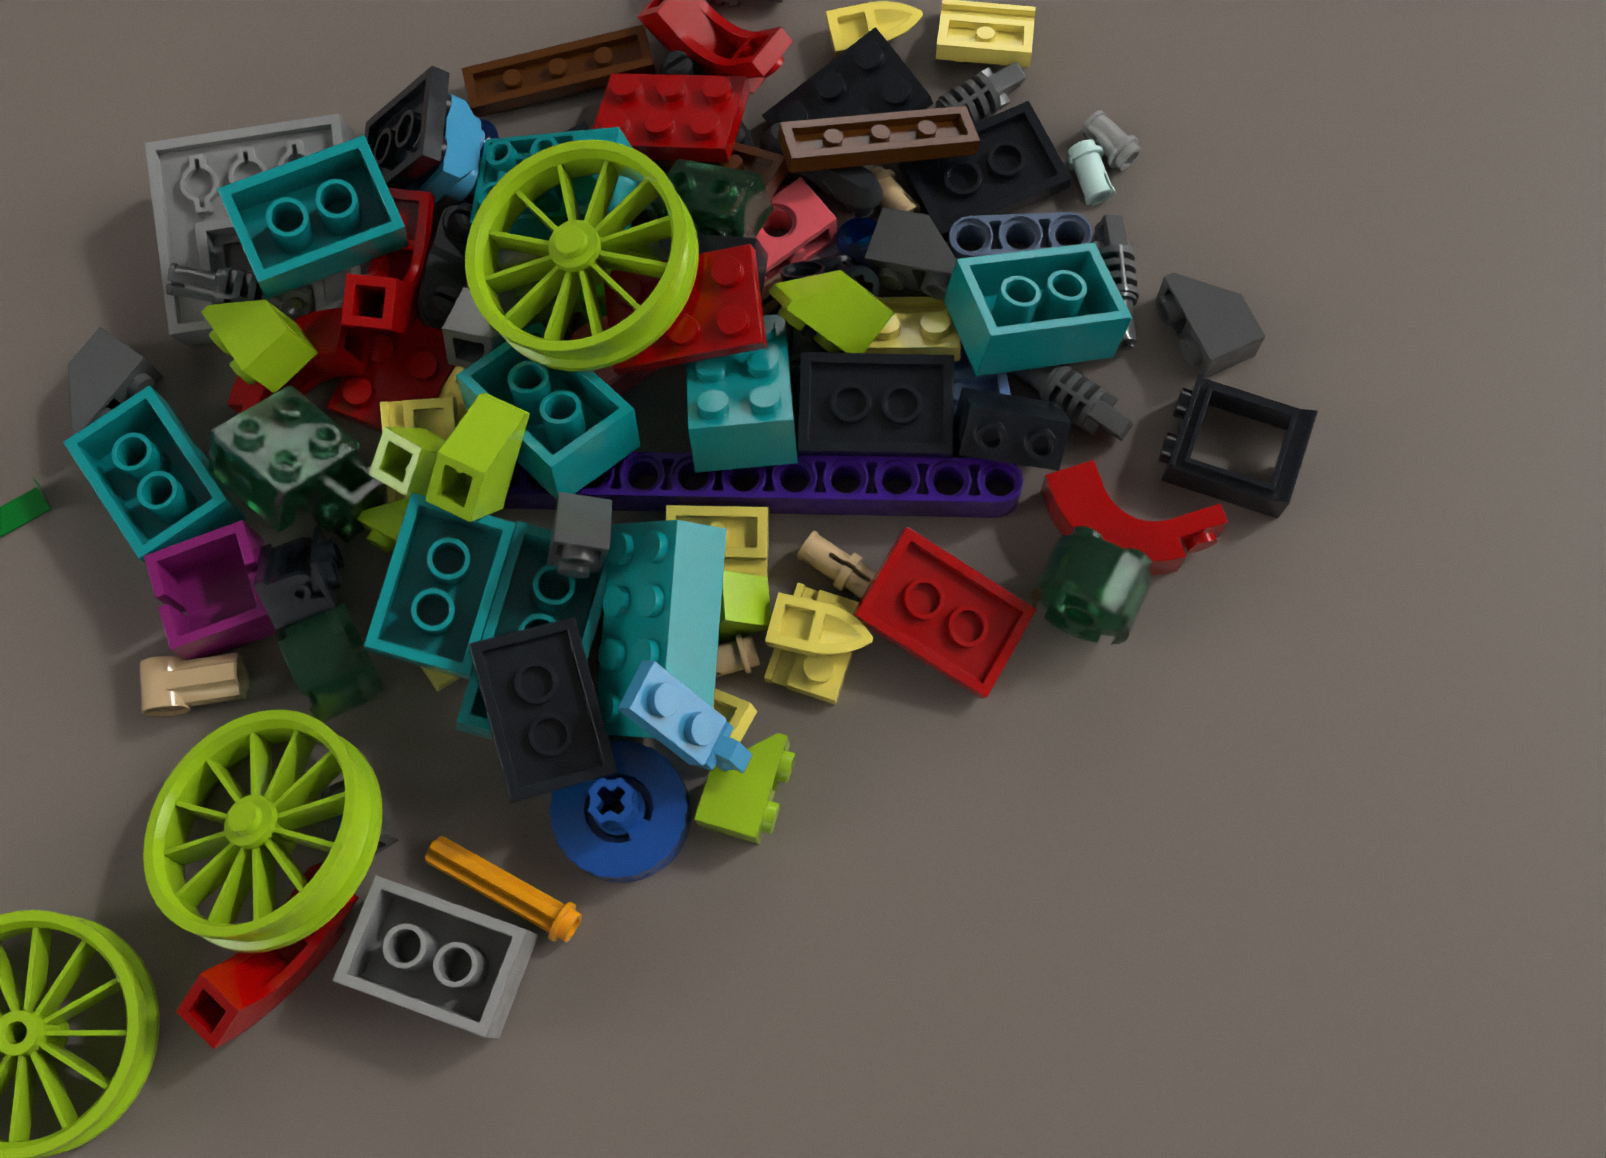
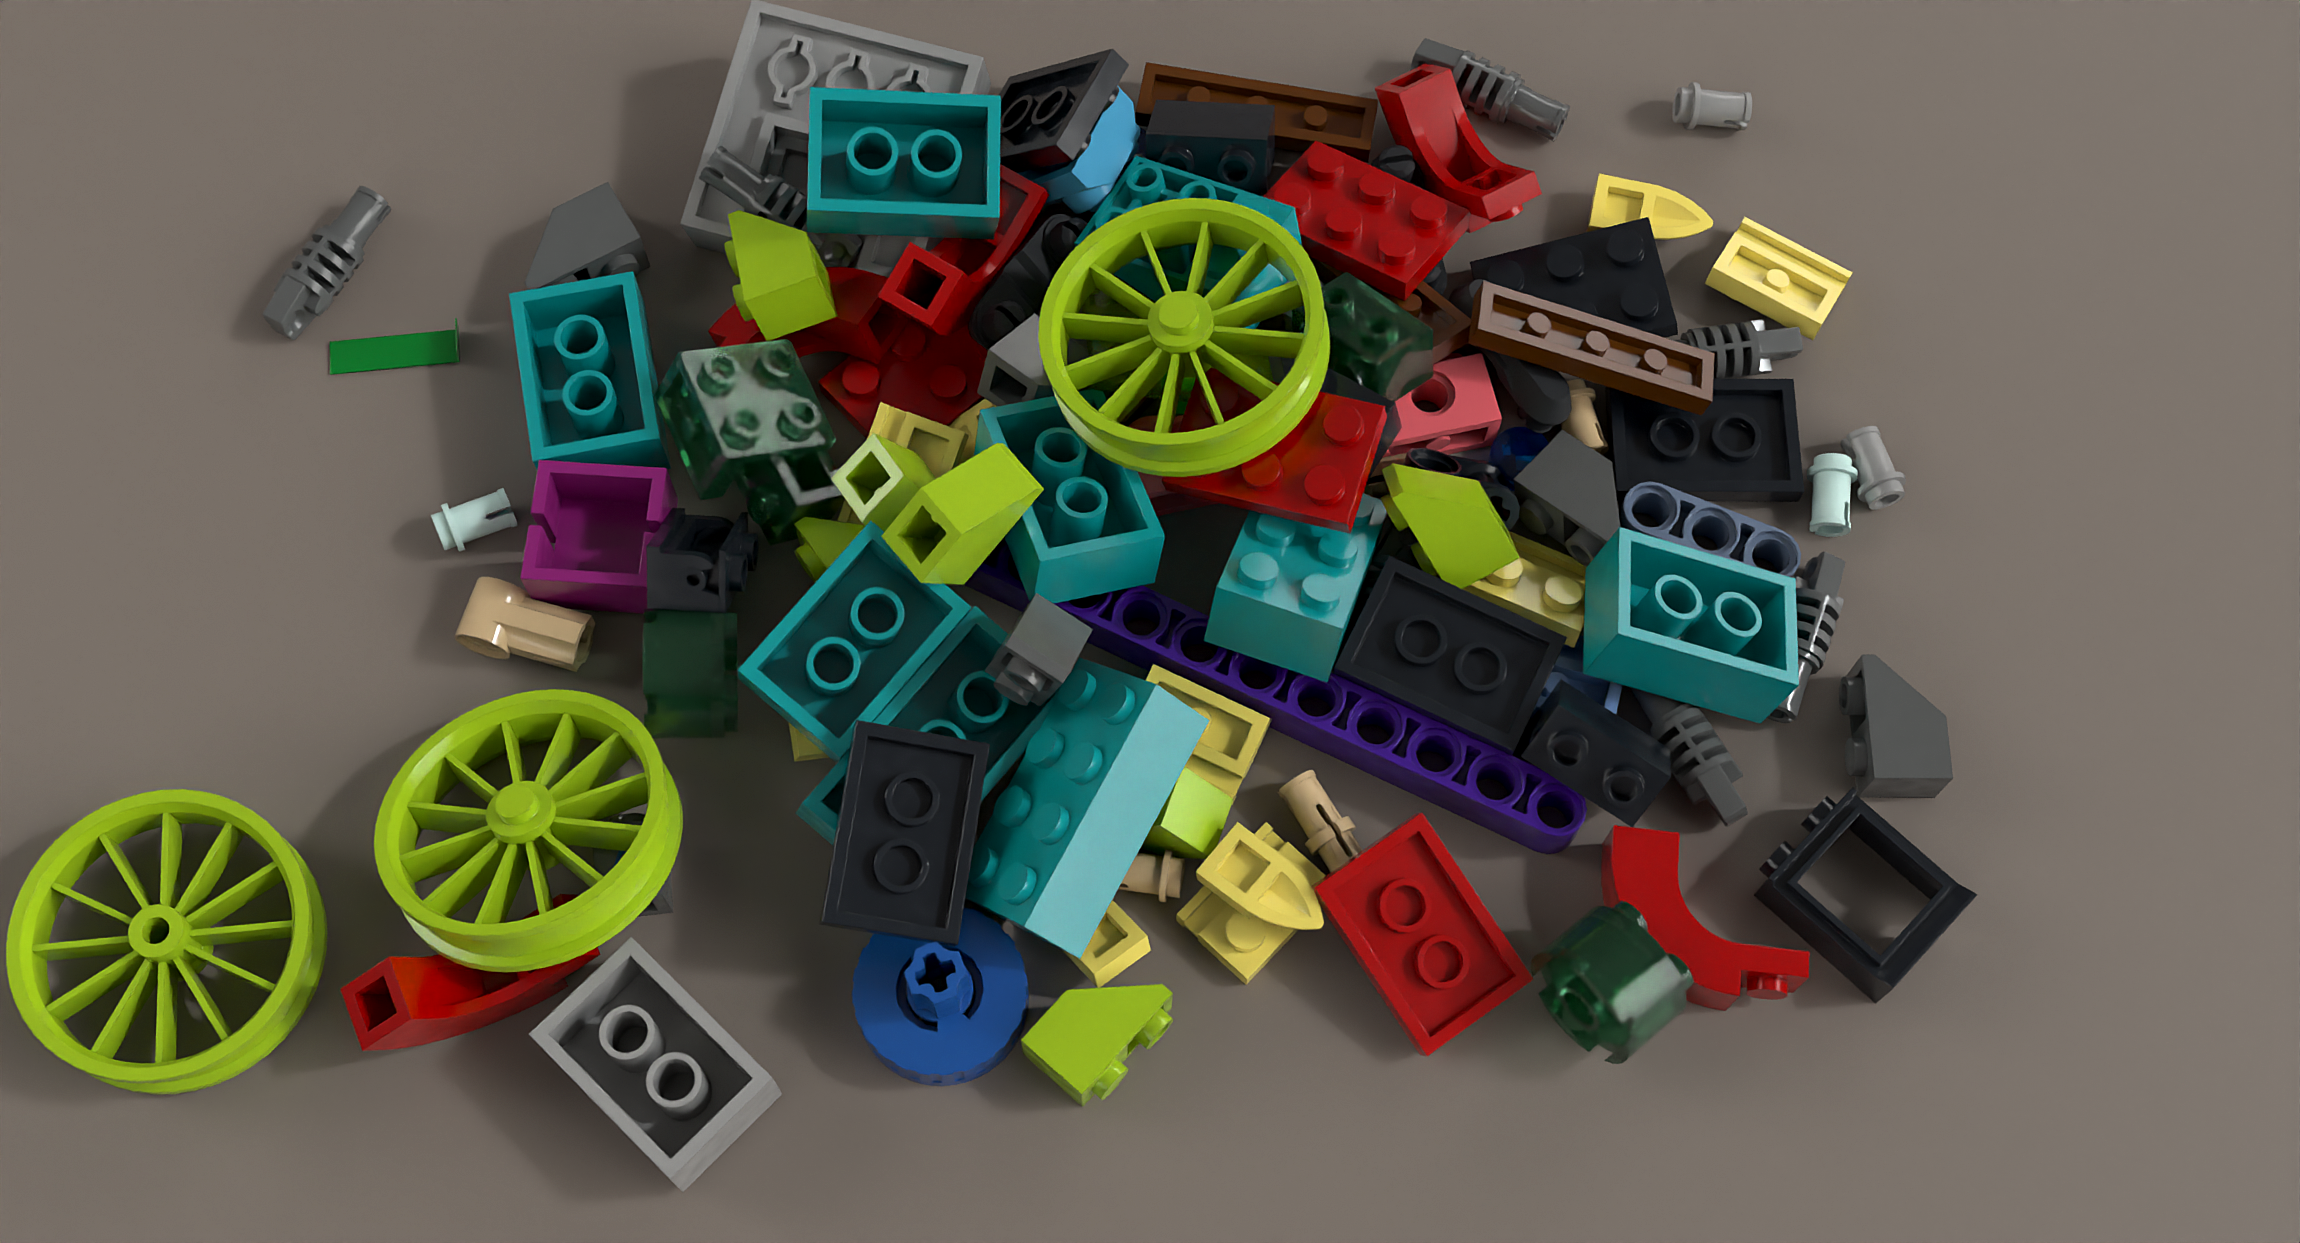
camera: 15 degrees right, 5 degrees down
light orange axle [425,836,582,943] -> none
dark azure hinge [618,660,753,773] -> none
none -> light aqua pin [431,488,518,552]
none -> black hinge [1146,100,1275,194]

